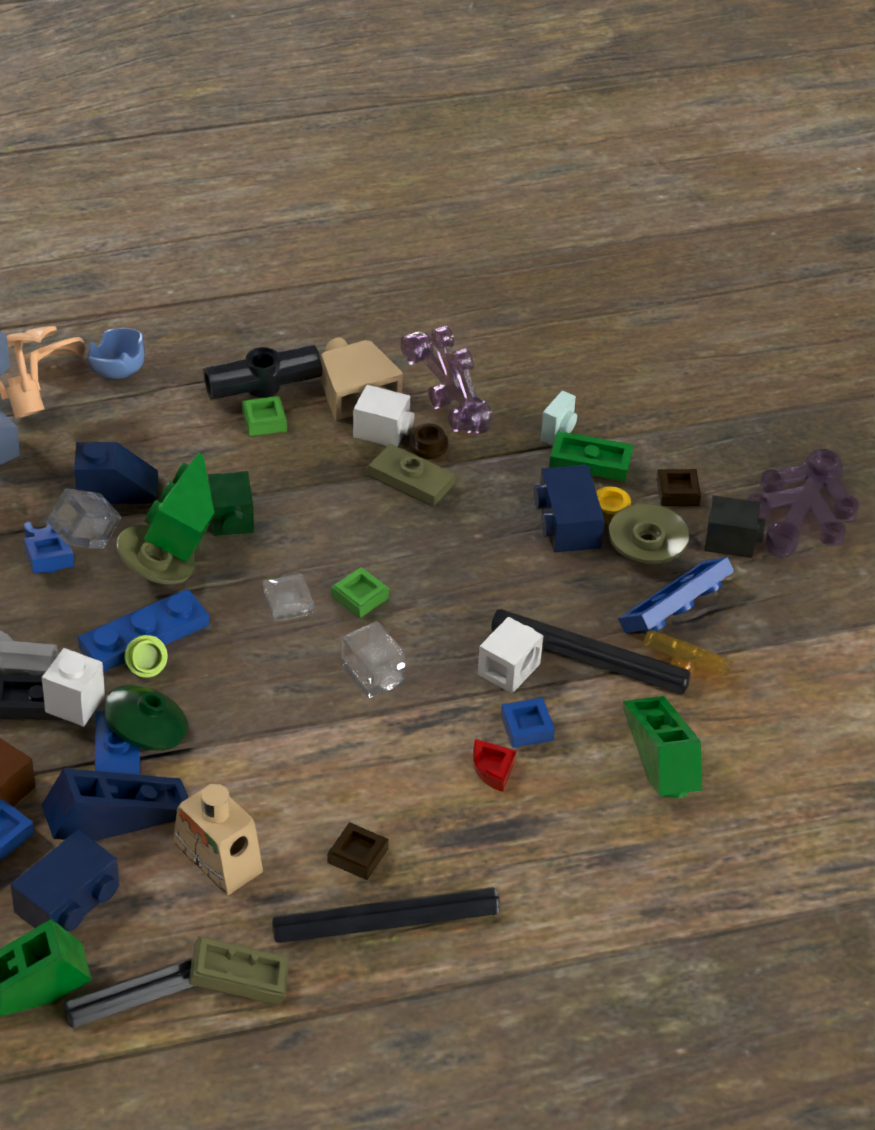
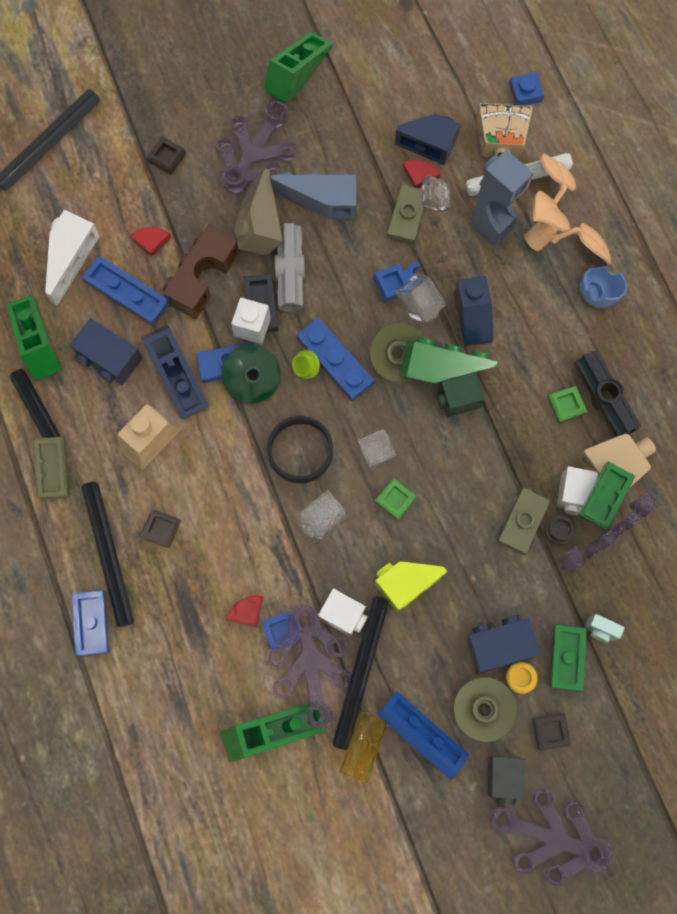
camera: 85 degrees right, 30 degrees up
none -> plate [72,590,109,657]
none -> black tyre [267,416,333,483]
none -> clear purple plant [267,605,351,729]
none -> neon yellow slope [374,561,447,613]
none -> green plate [578,461,635,531]

